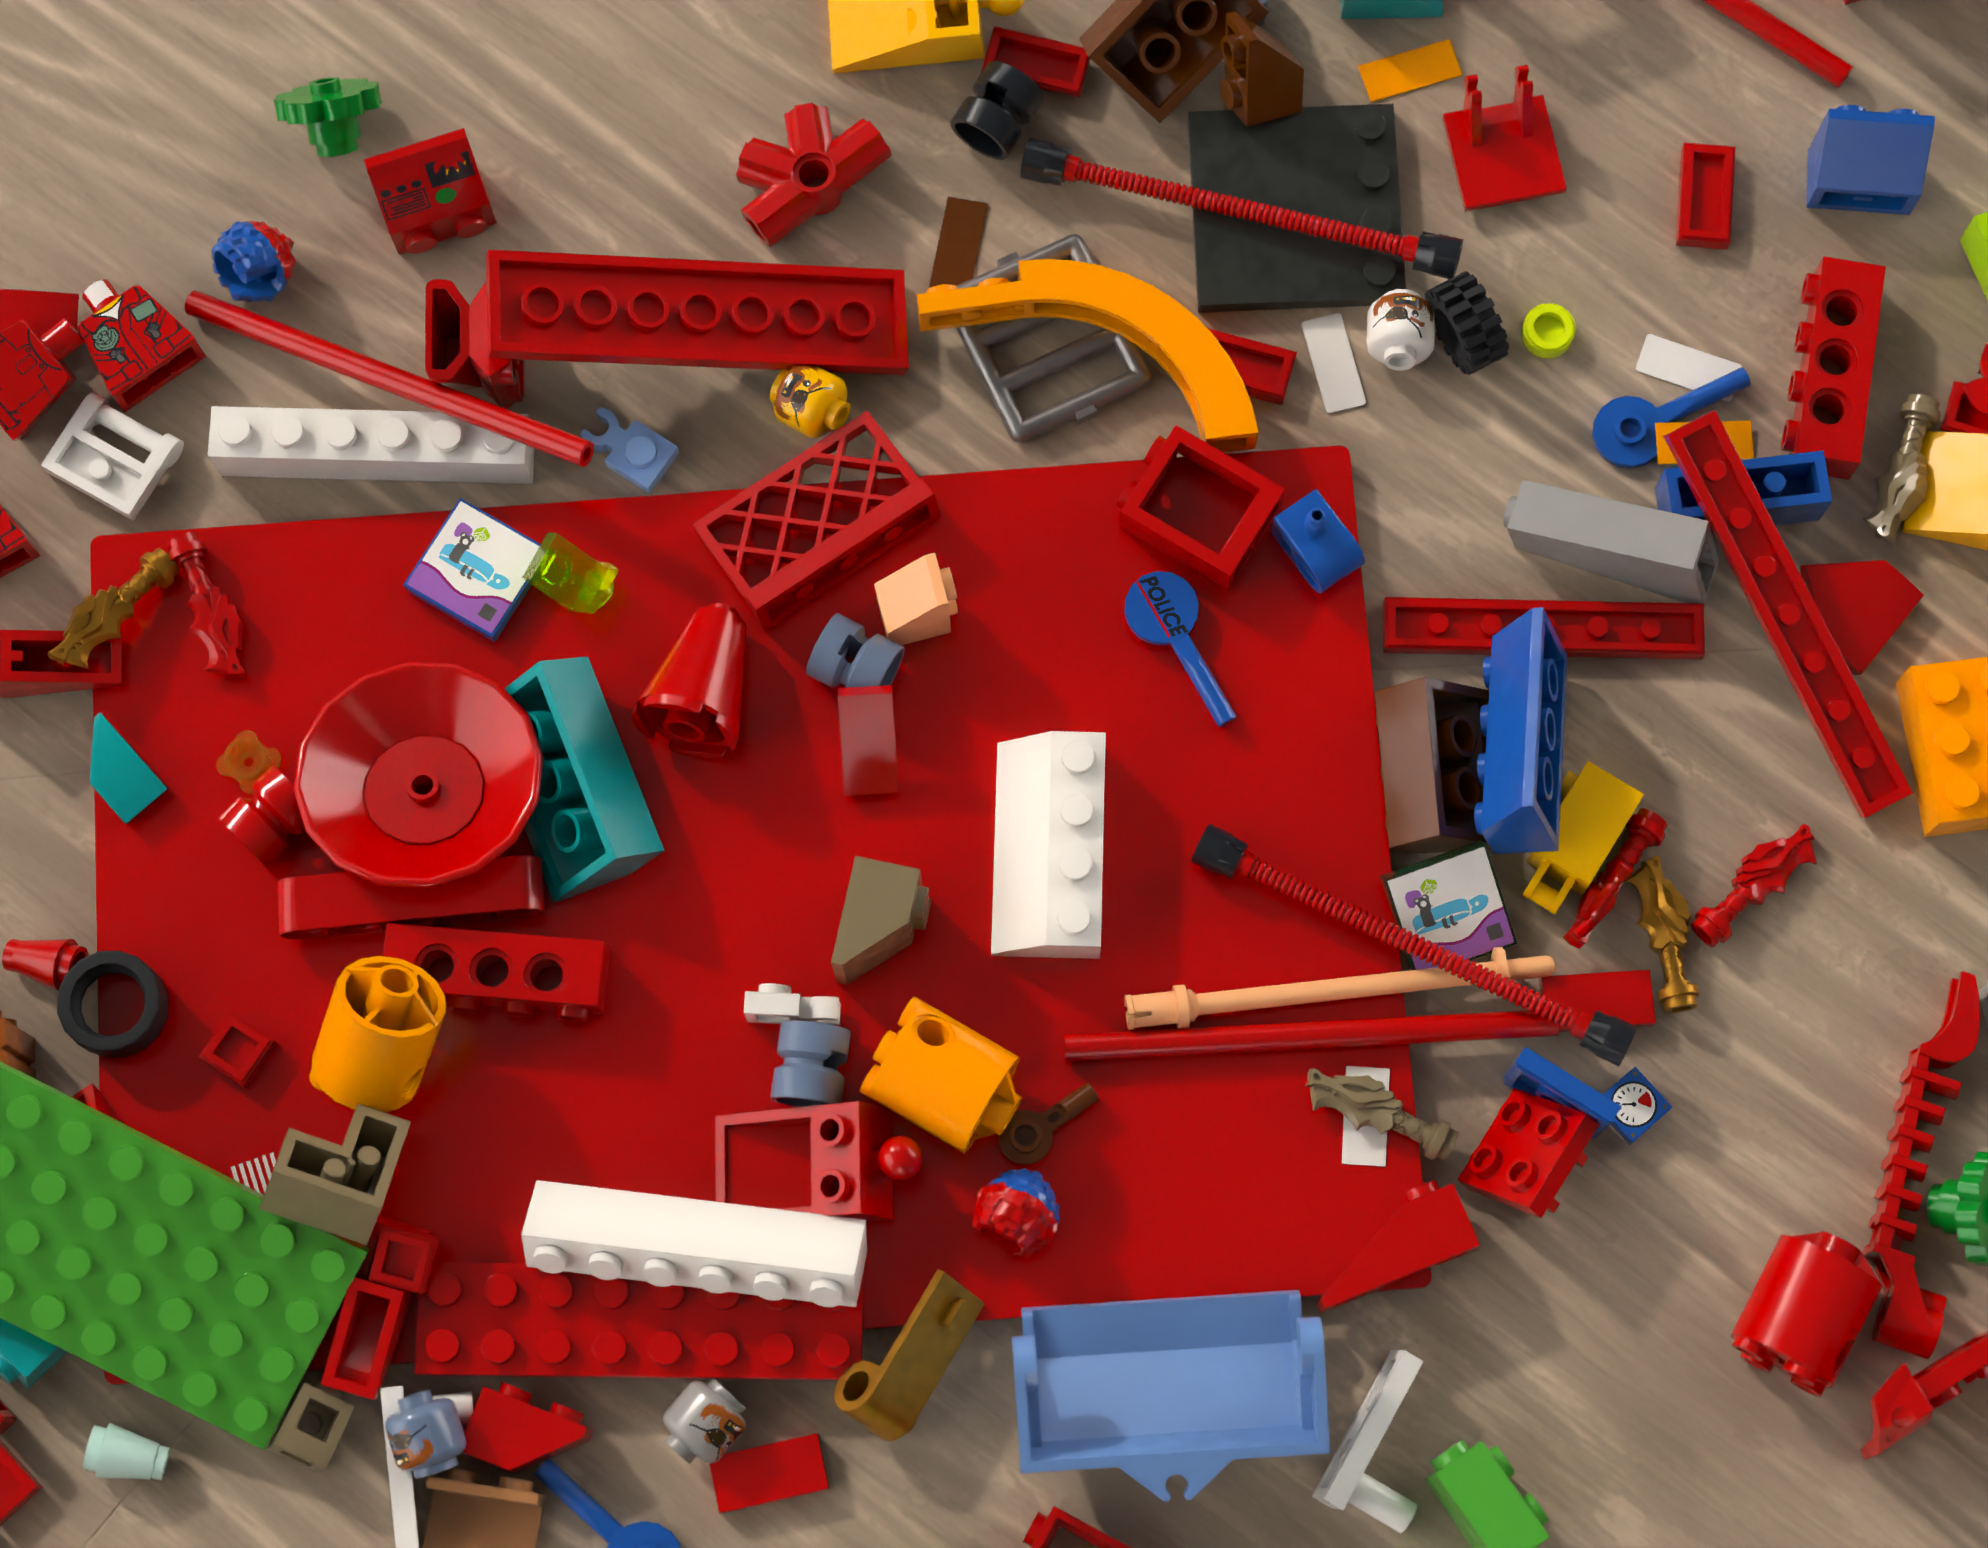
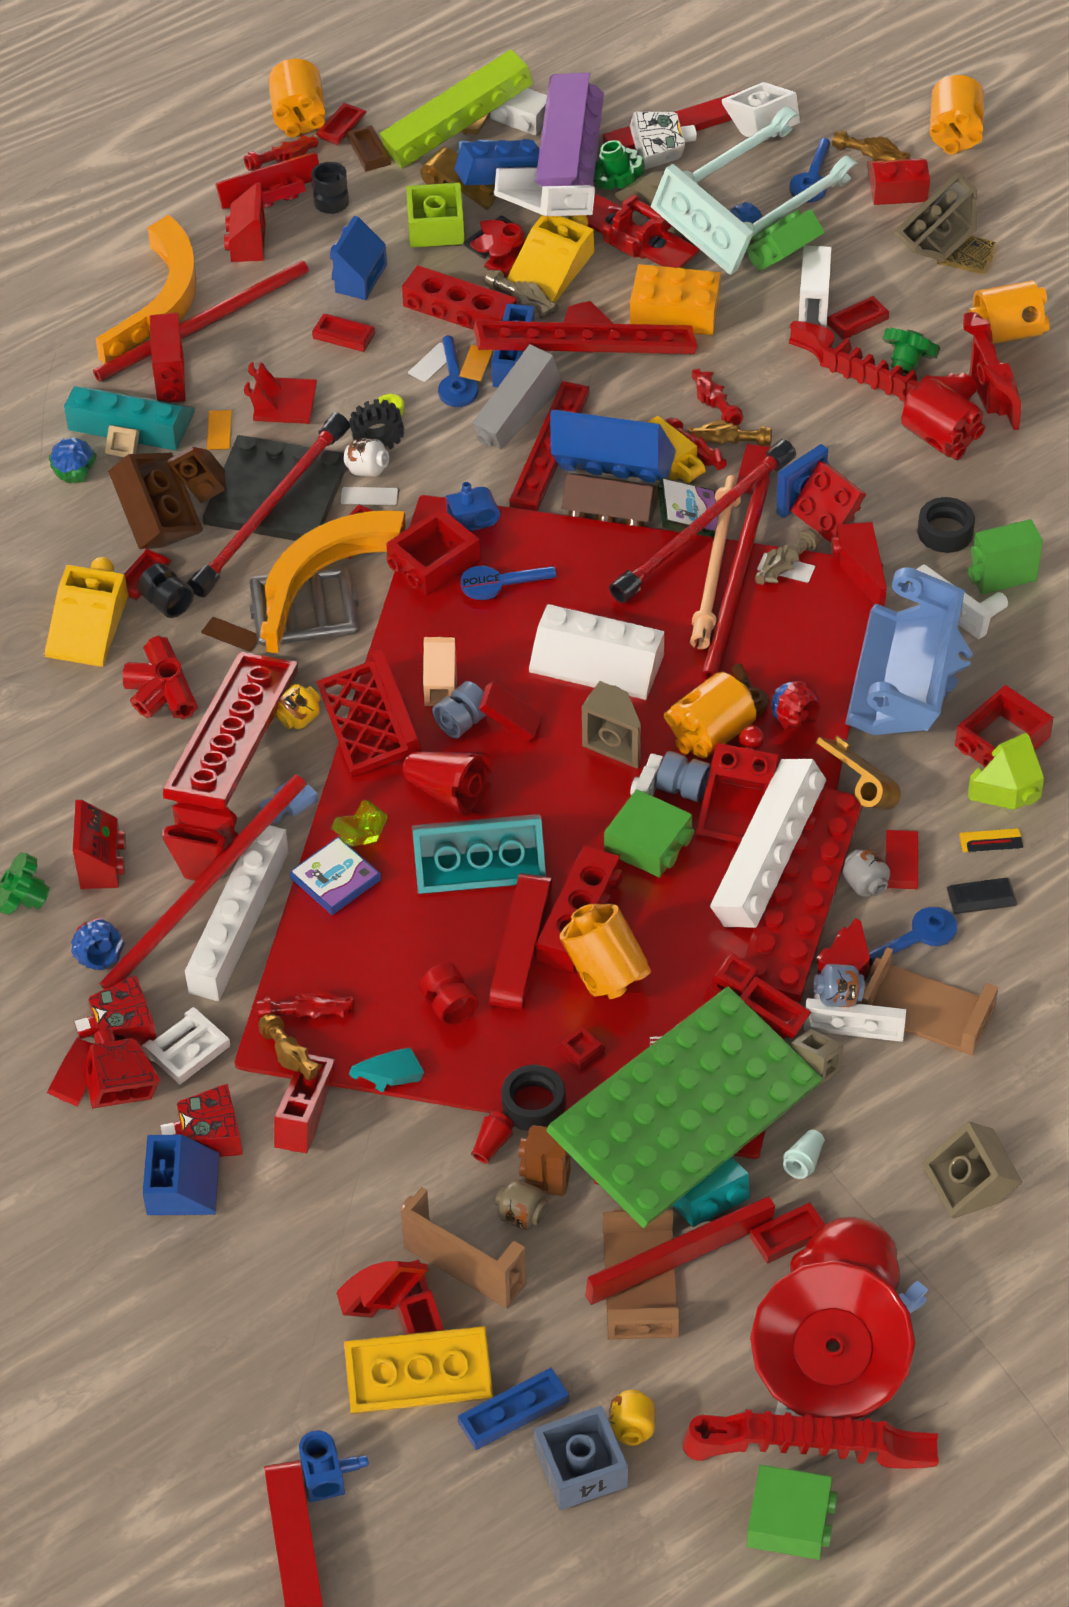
camera: 75 degrees left, 25 degrees down
plate [216,730,282,794] -> none
dark tan brick [259,1104,411,1245] -> none
red dish [293,662,544,888] -> none
none -> bright green brick [604,789,694,878]
none -> black tyre [917,497,975,553]

